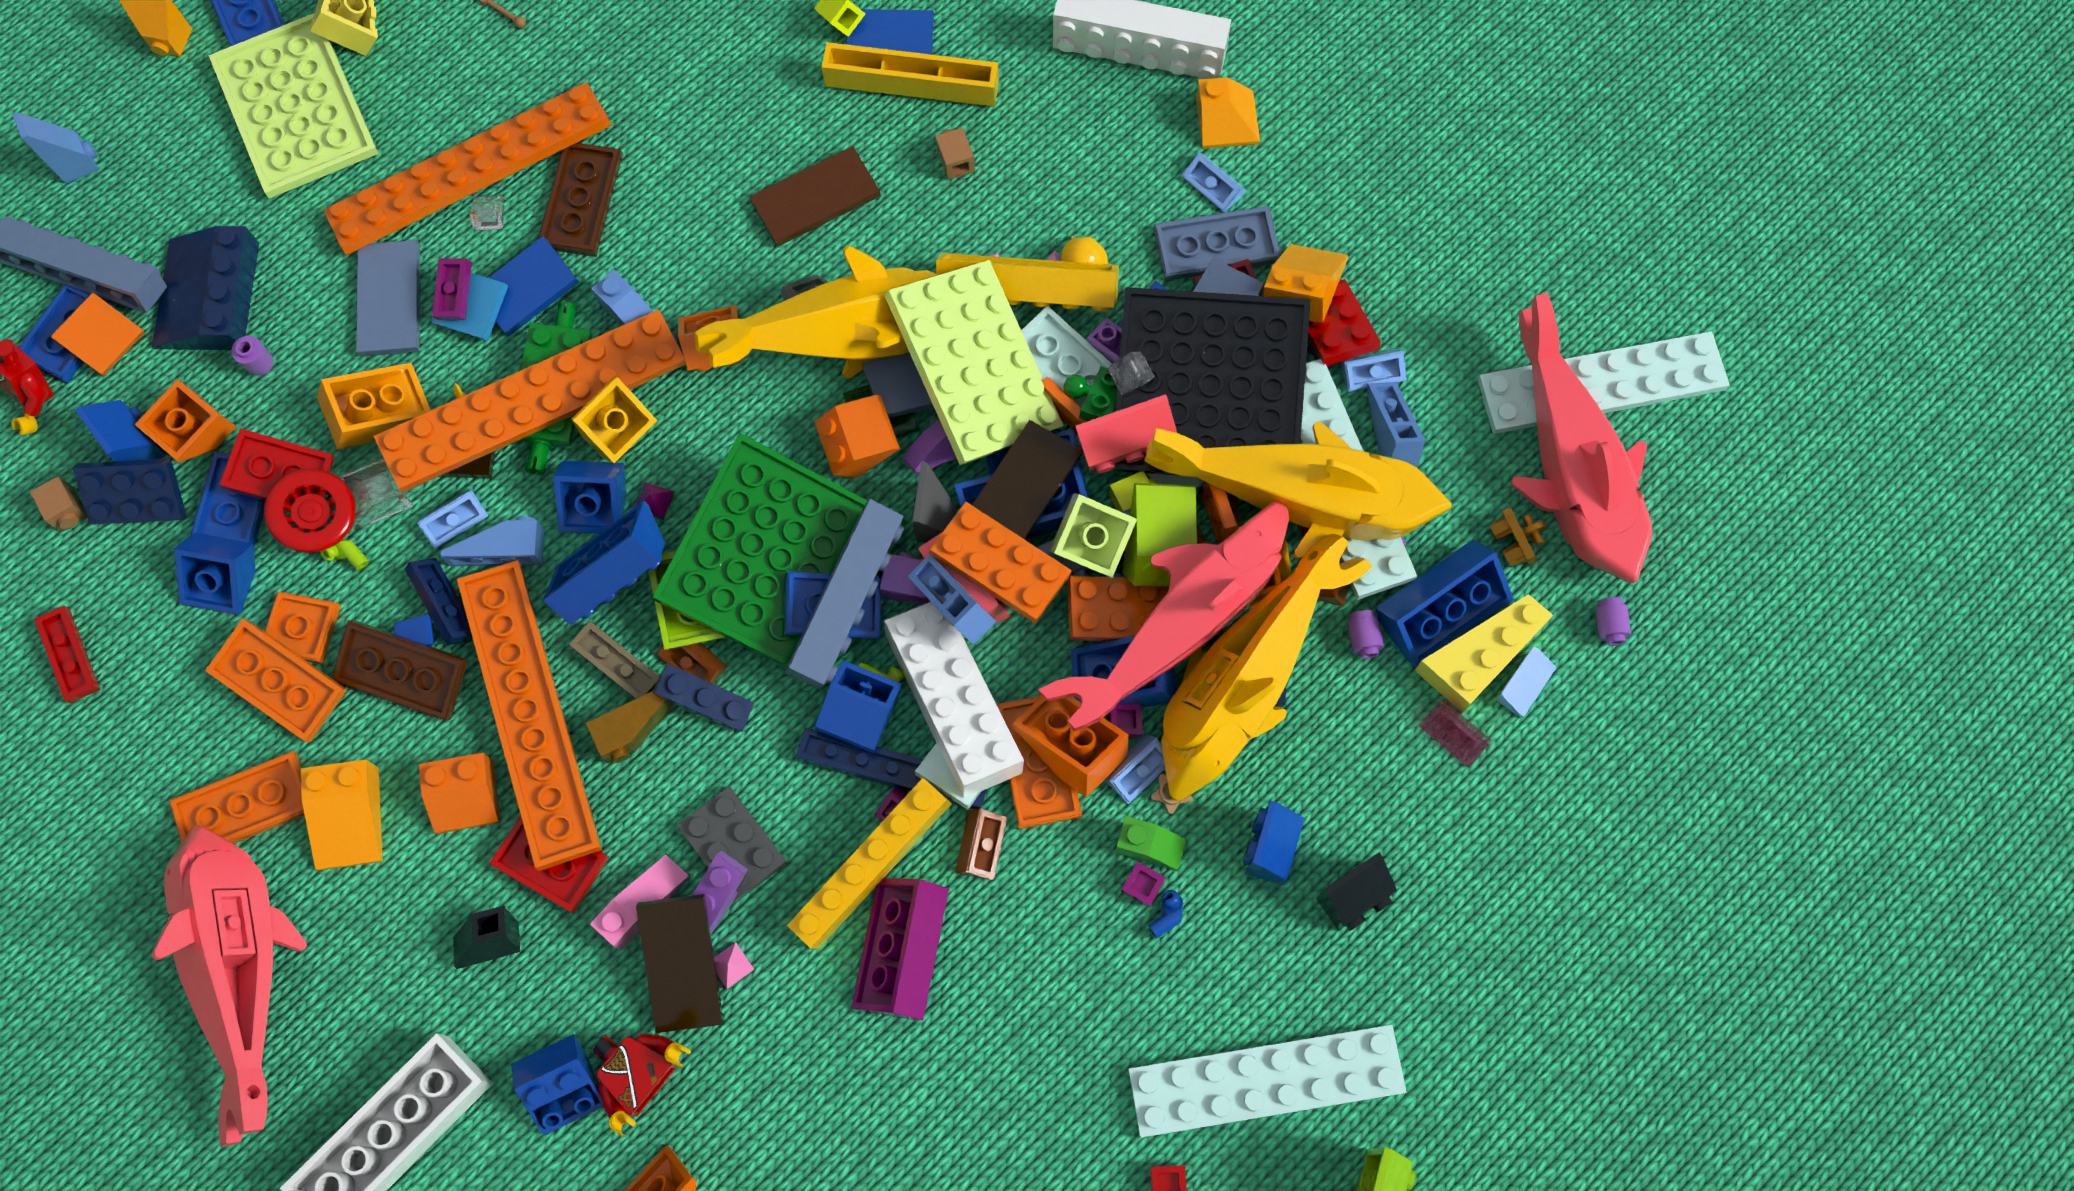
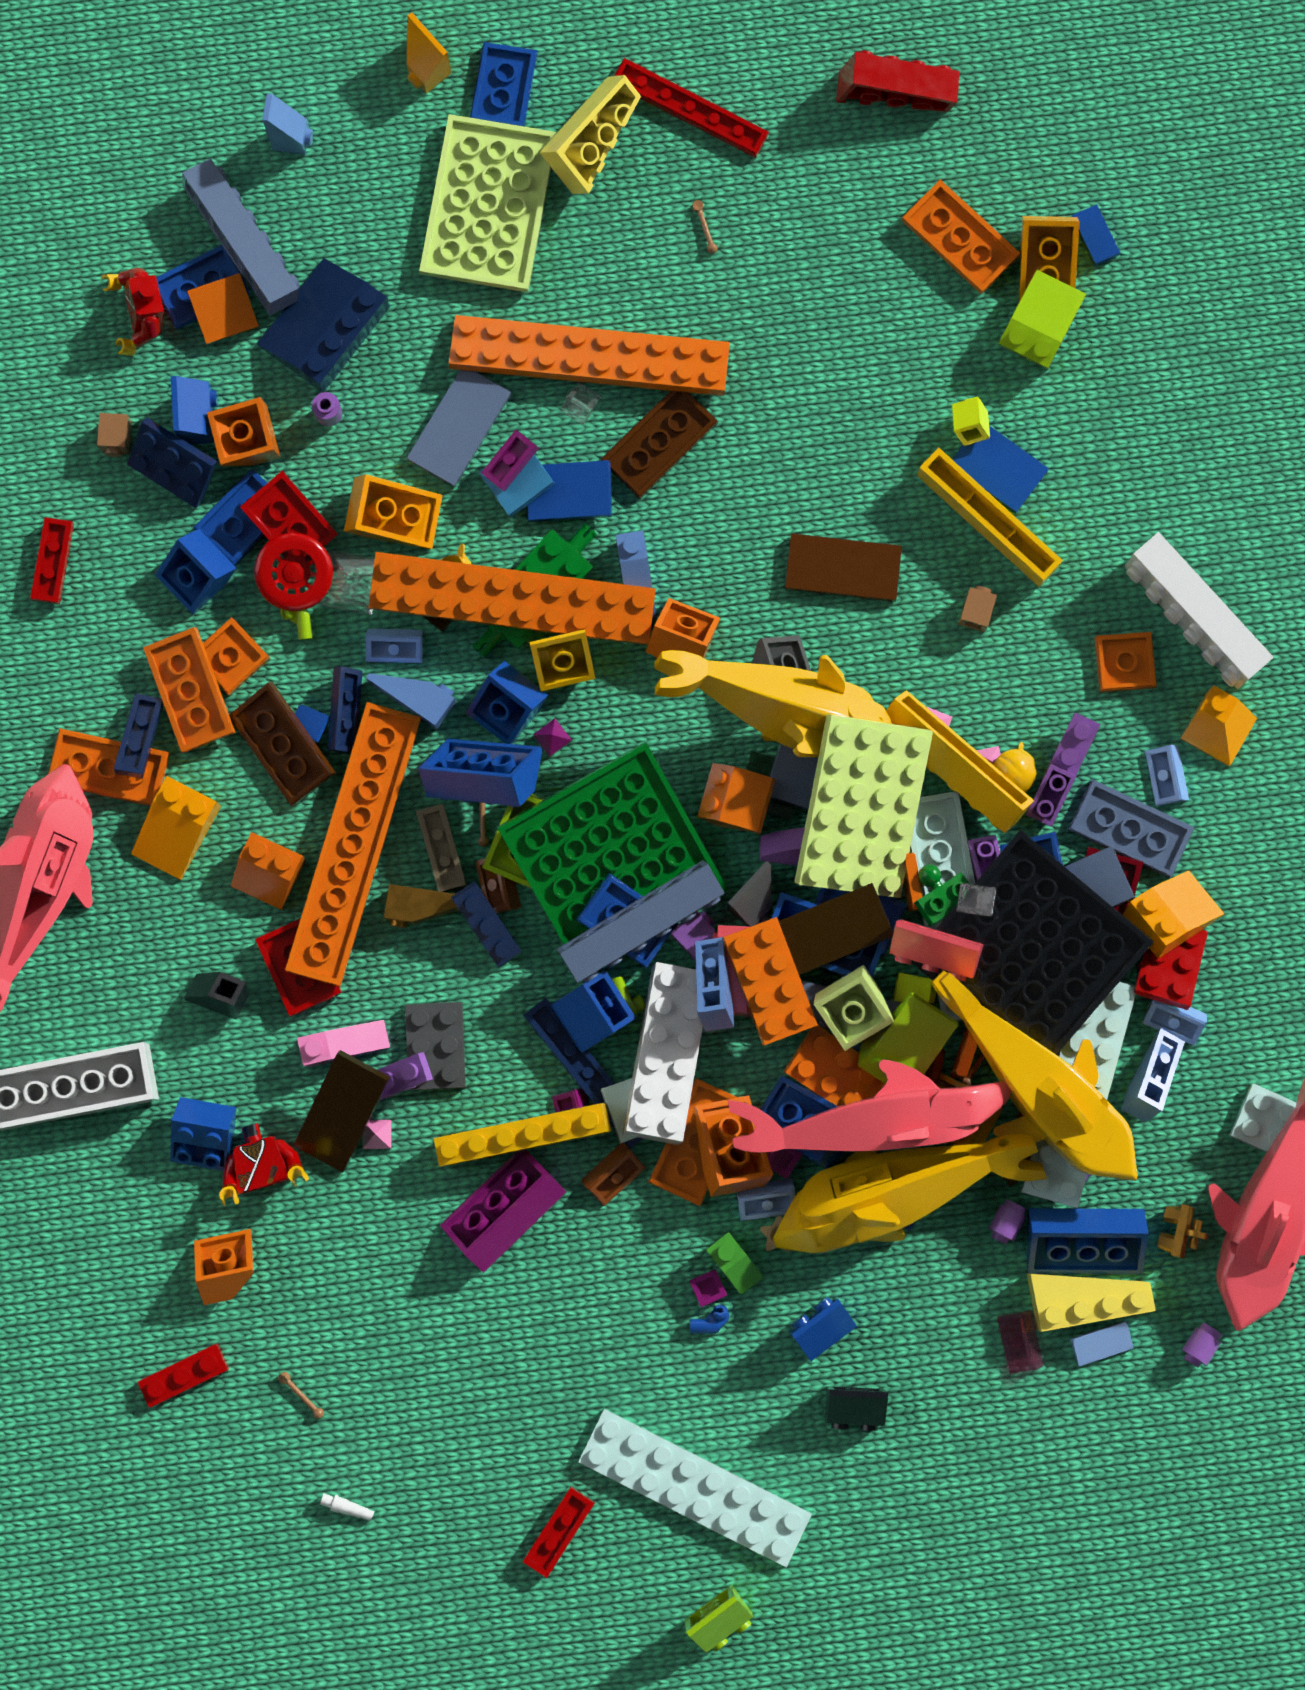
camera: 35 degrees right, 10 degrees up
none -> dark blue plate [114,693,164,779]
none -> medium nougat hinge [478,802,489,847]
none -> medium lavender slope [1026,712,1101,827]
none -> orange tile [1094,632,1157,692]

